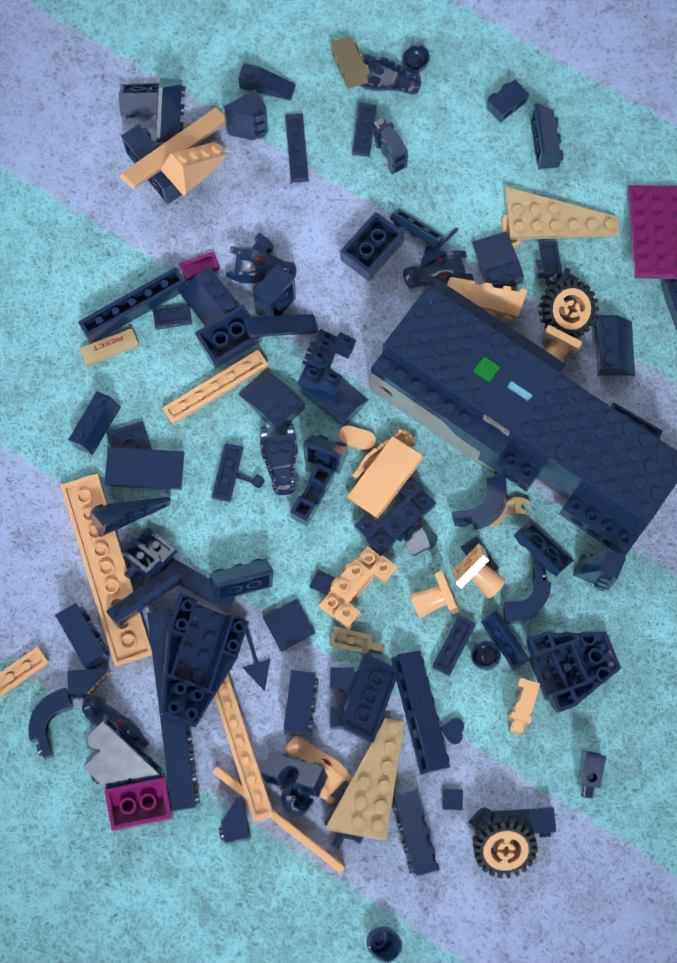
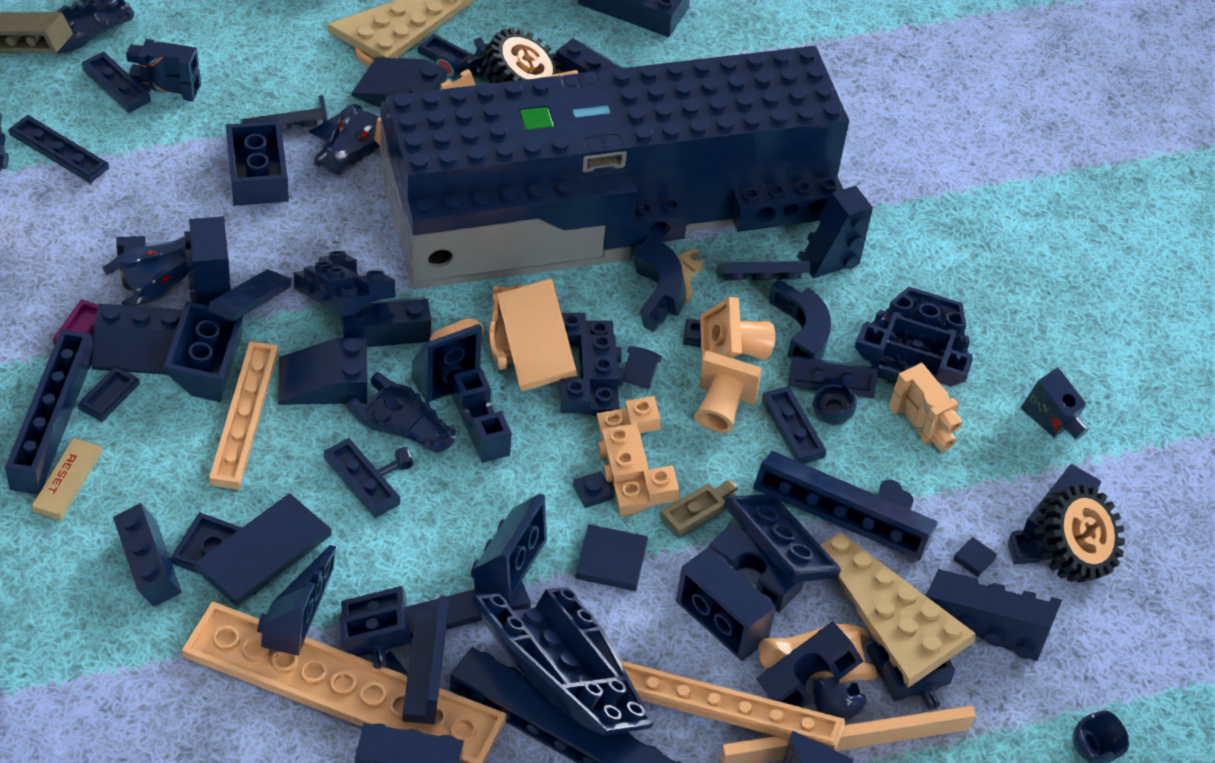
camera: 55 degrees left, 25 degrees down
dark blue piece [243,628,270,691] -> none

